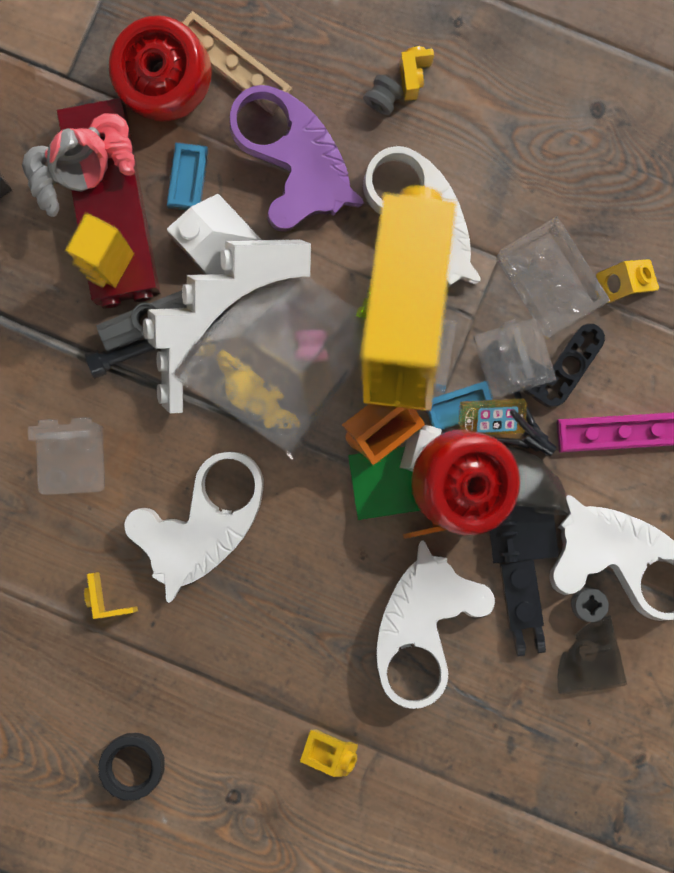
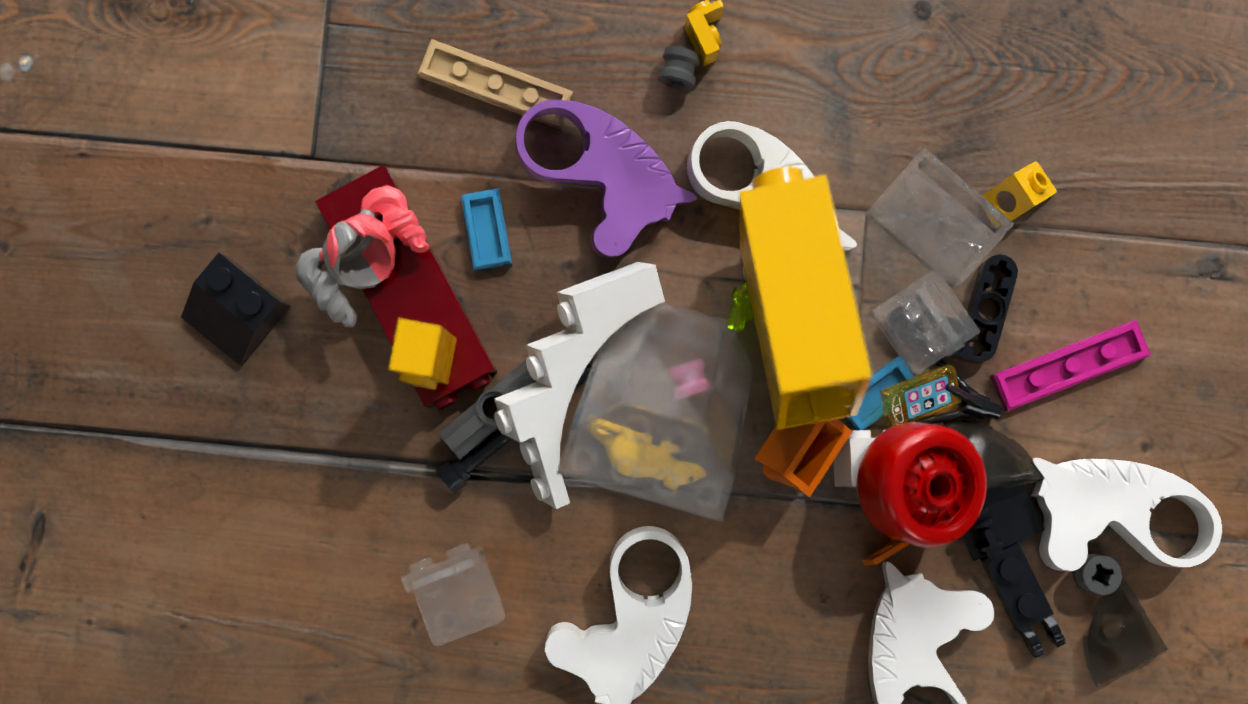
camera: 20 degrees left, 0 degrees up
red wheel [108,15,212,121] -> none
white slope [167,194,261,275] -> none
green tile [348,446,421,520] -> none

